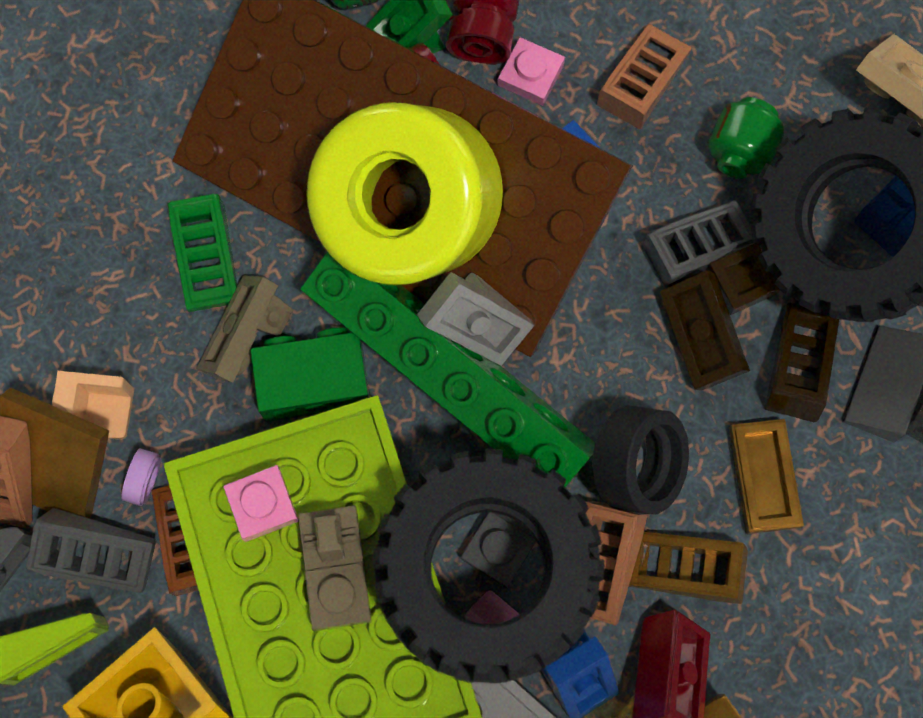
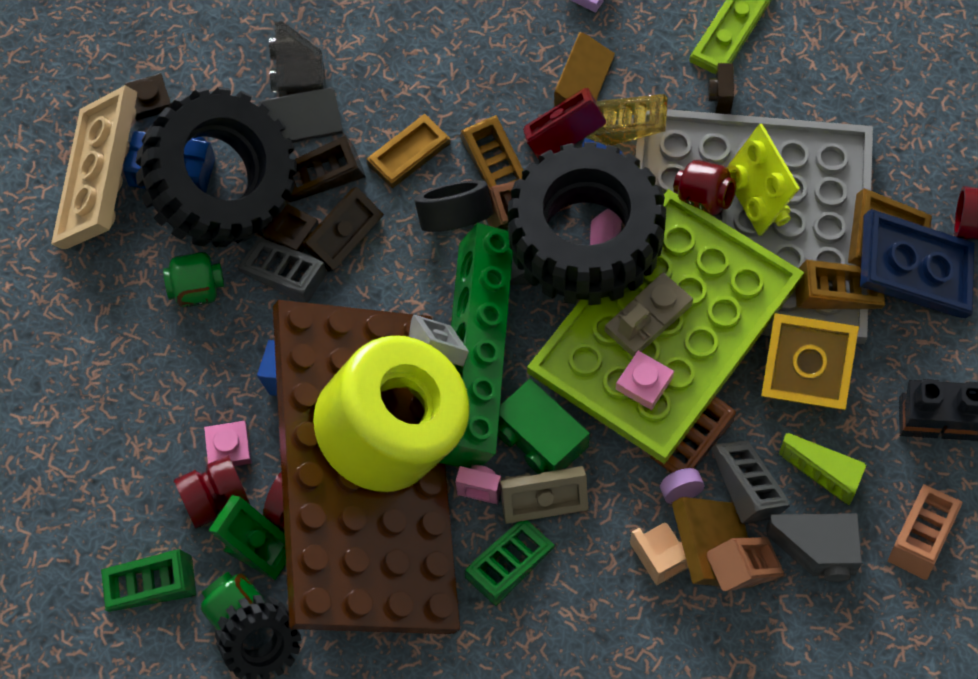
camera: 125 degrees left, 10 degrees down
nougat slope [597,24,692,130] -> none
none -> bright pink plate [455,465,501,505]

